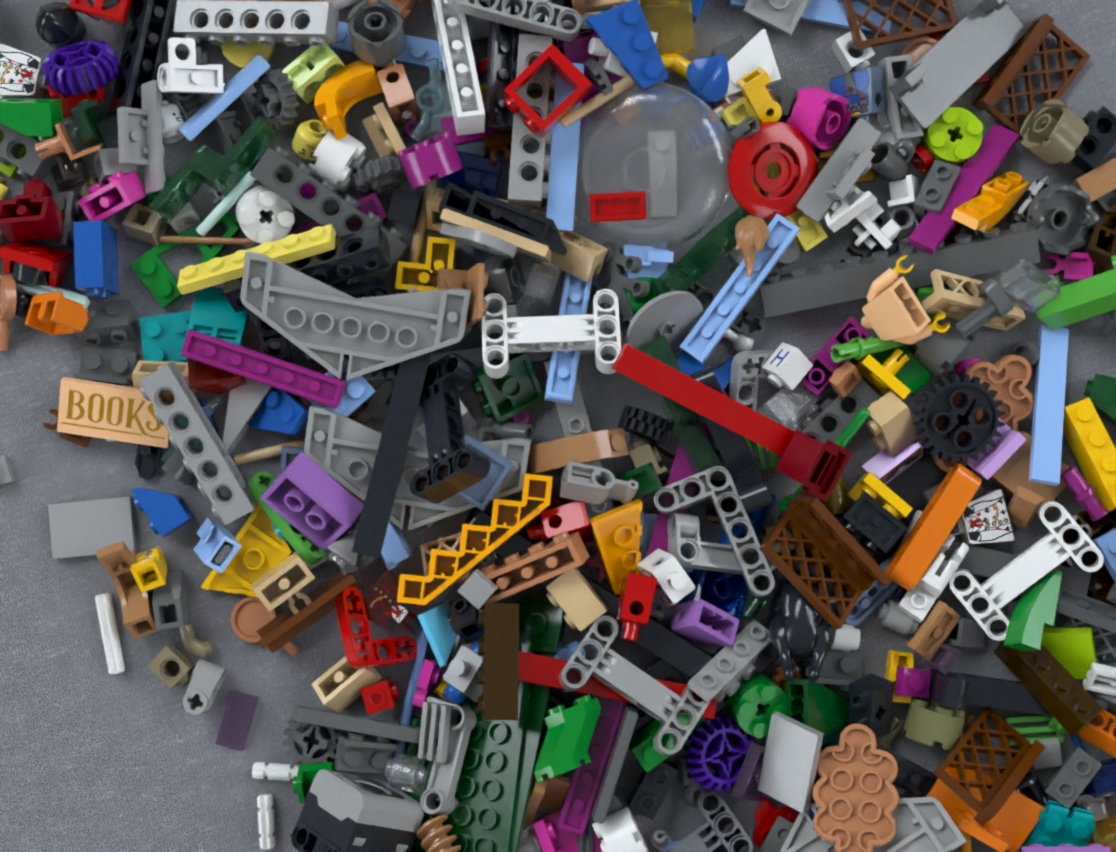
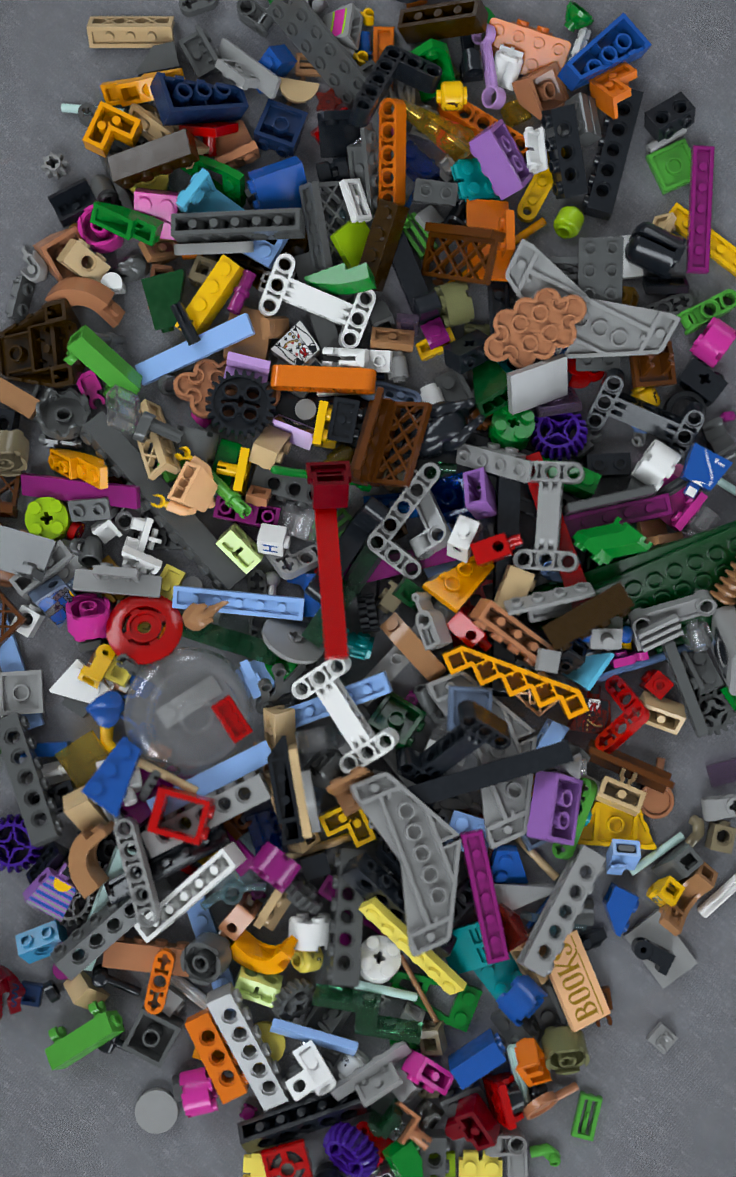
camera: 120 degrees left, 0 degrees up
none -> black axle [171,302,201,346]
none -> yellowish green brick [216,522,264,574]
none -> light grey tile [295,399,317,421]
none -> teal plate [346,628,375,660]
none -> blue brick [496,975,548,1027]
none -> light grey bracket [504,582,595,623]
none -> olive brick [541,1025,590,1075]
none -> light aqua bar [629,832,685,876]
none -> black leg [631,937,676,976]

